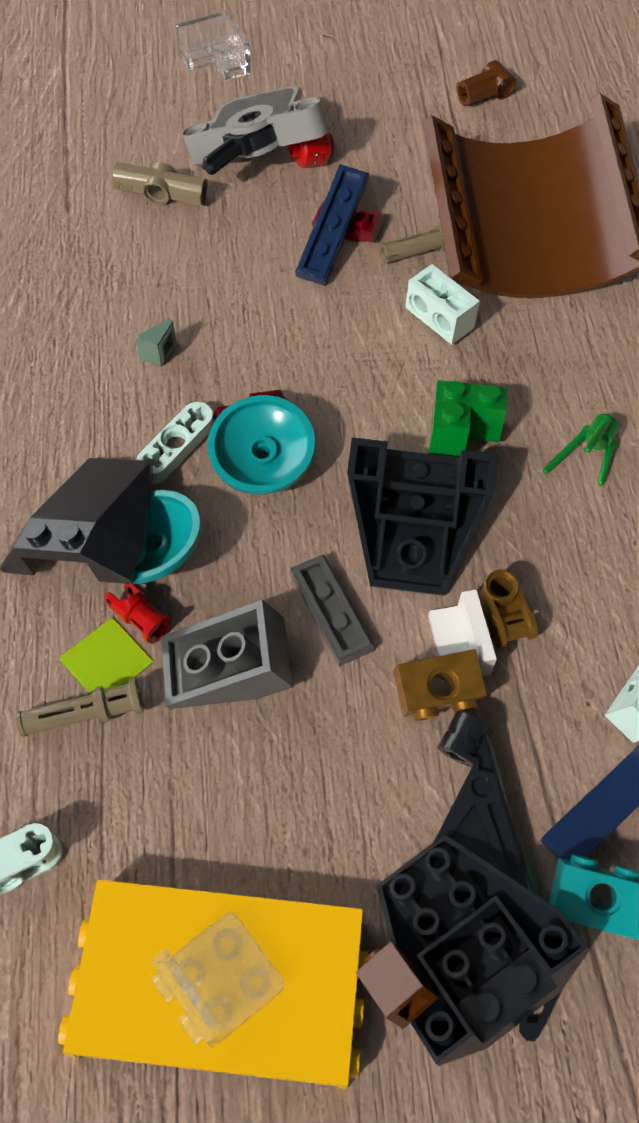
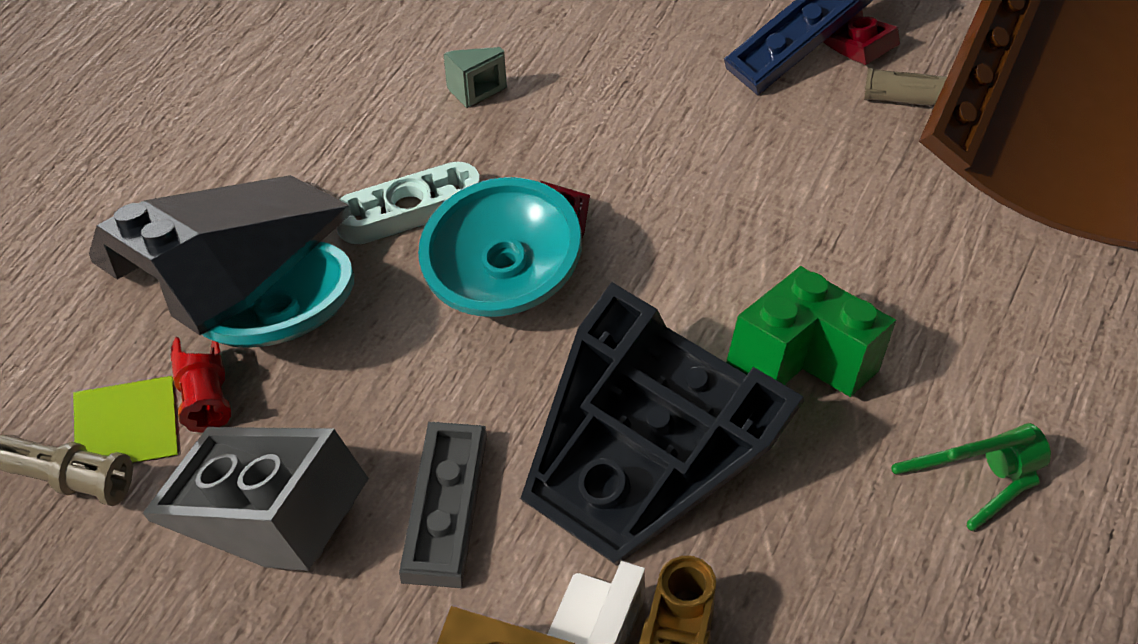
camera: 35 degrees right, 10 degrees down
light aqua brick [405,264,480,345] -> none

